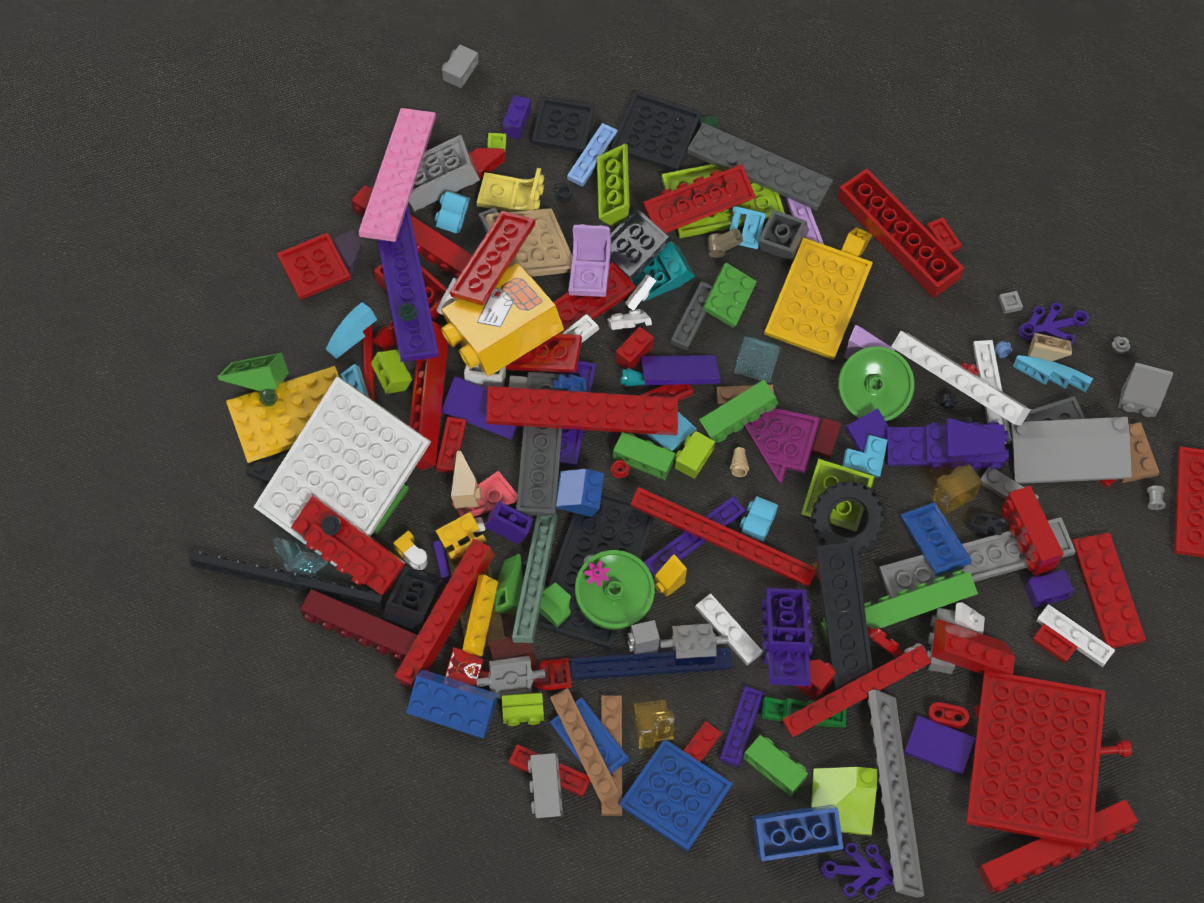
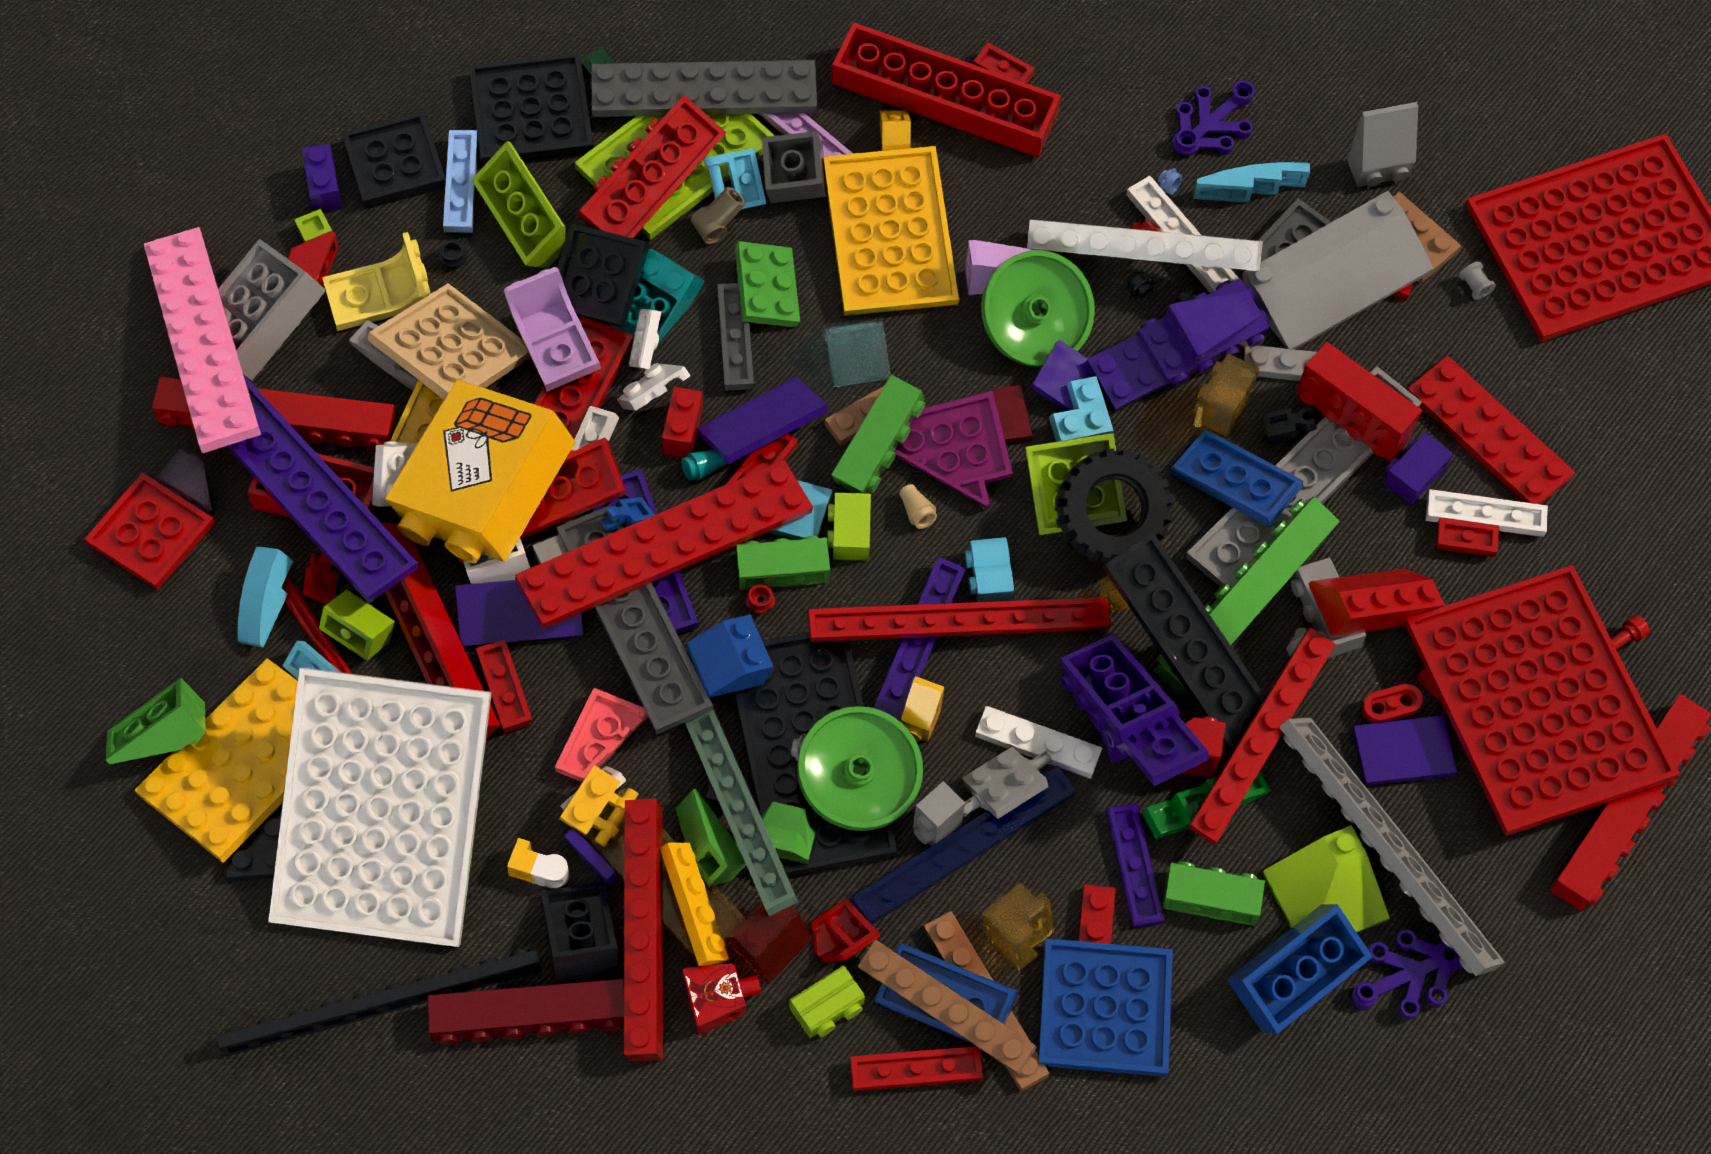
camera: 30 degrees left, 0 degrees up
clear green plate [259,389,278,406] -> none
clear light blue bracket [273,538,328,576] -> none
red plate [291,495,406,596] -> none
black plate [322,516,341,536] -> none
plate [398,303,417,321] -> none
blue brick [406,669,499,738] -> none
medium azure brick [435,191,470,233] -> none
light grey brick [441,44,479,88] -> none
red plate [449,211,536,306] -> none
tan slope [451,451,482,508] -> none
light grey plate [476,656,545,698] -> none
dark purple brick [484,501,533,544] -> none
light grey brick [528,753,563,818] -> none
dark pink plant [584,561,610,587] -> none
red plate [867,626,904,658] -> none
white plate [955,602,985,634] -> none
light grey plate [998,291,1023,314] -> none
tan slope [1028,333,1072,361] -> none
light grey plate [1112,336,1130,354] -> none

